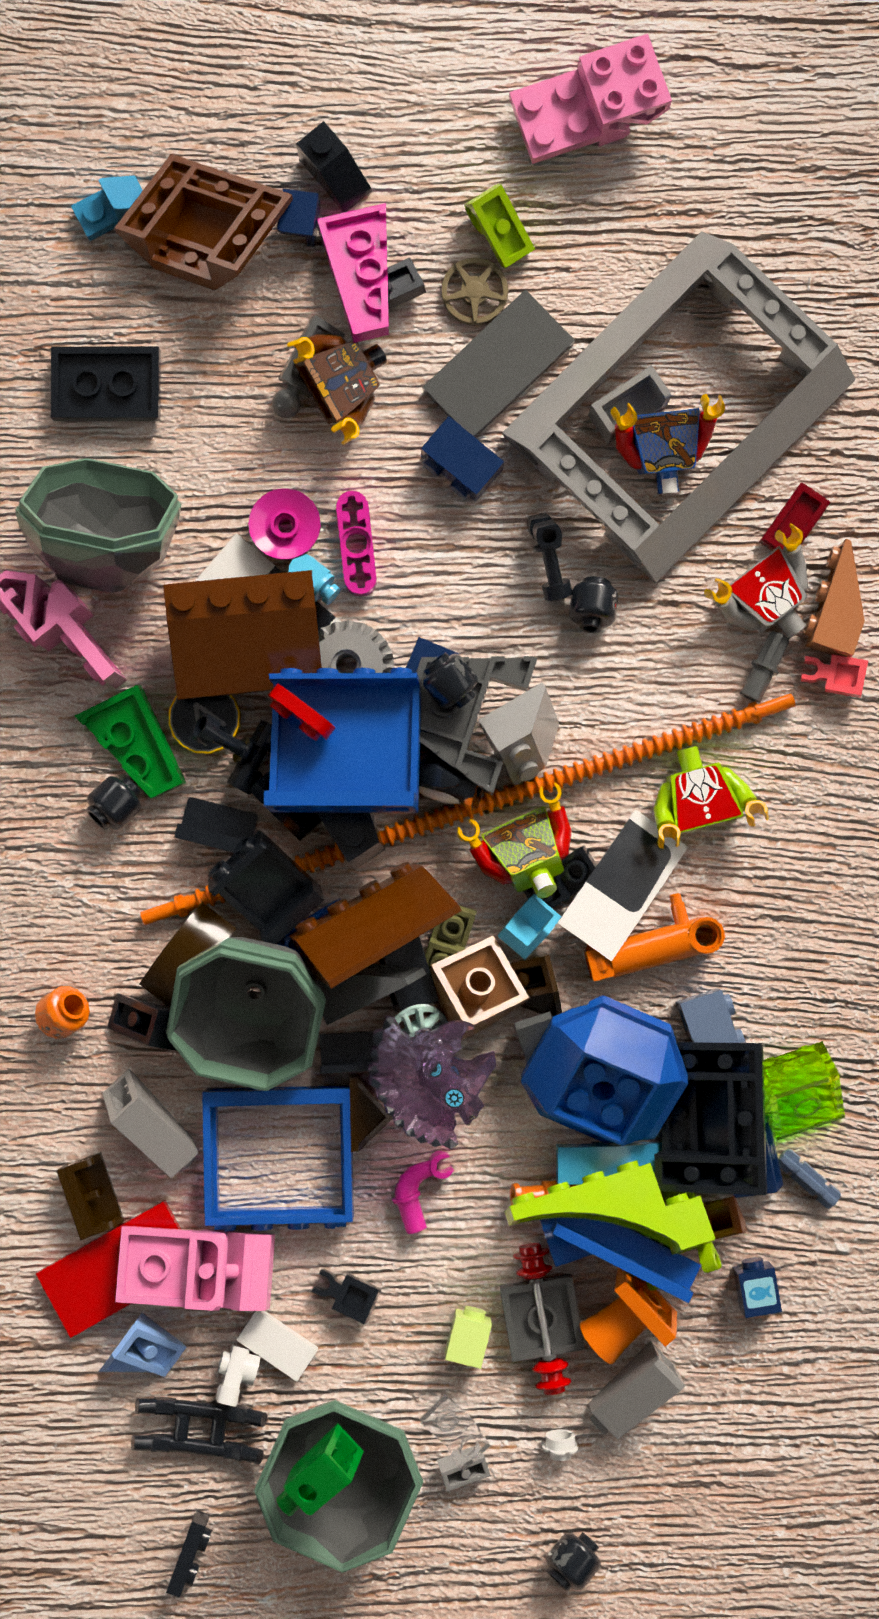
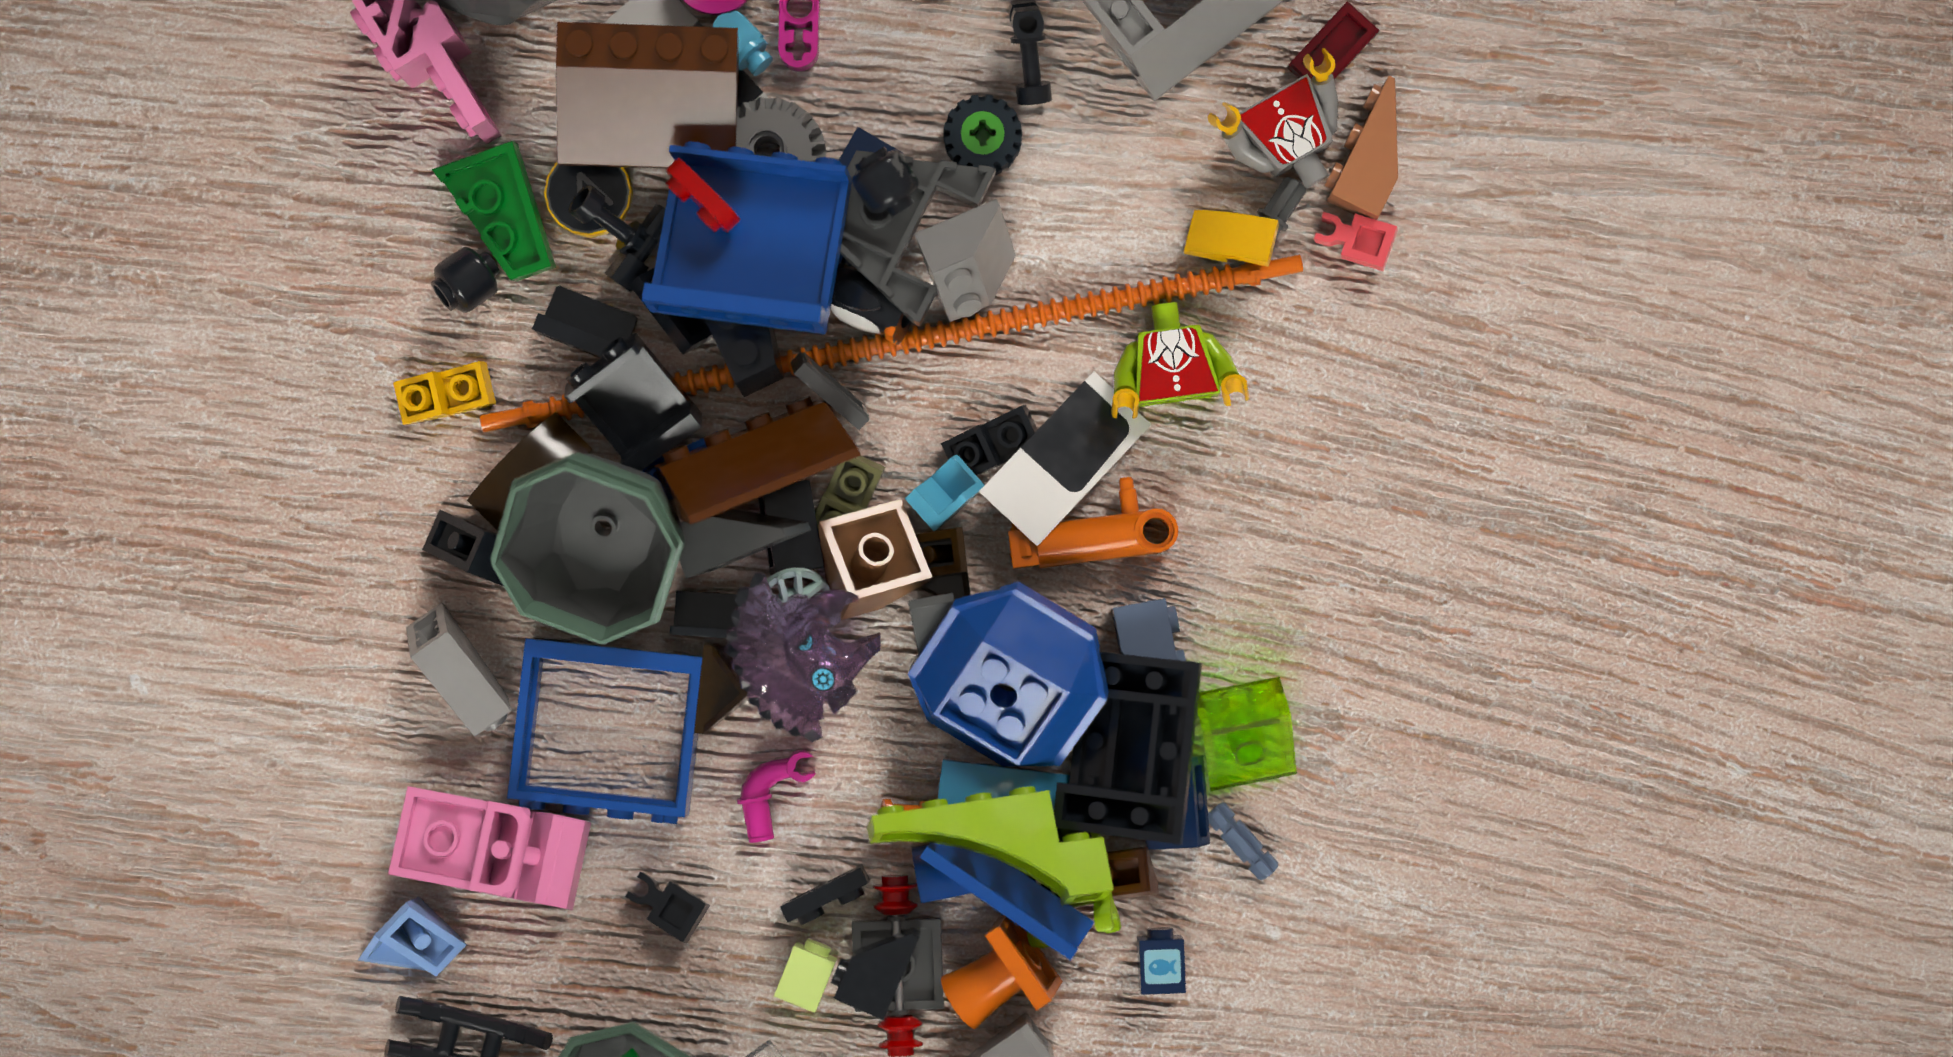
camera: 15 degrees right, 0 degrees up
orange head [34,986,90,1039] -> none
red tile [36,1200,181,1338] -> none
dark brown hinge [56,1152,125,1241] -> none
white plate [215,1345,260,1407] -> none
white tile [237,1311,318,1382] -> none
torso [457,783,572,898] -> none
black head [569,576,619,633] -> none
none -> yellow slope [393,361,496,425]
none -> black plate [780,864,870,925]
none -> dark grey tile [790,351,870,430]
none -> black slope [831,928,921,1020]
none -> black wheel [943,94,1022,176]
none -> yellow slope [1184,210,1279,267]

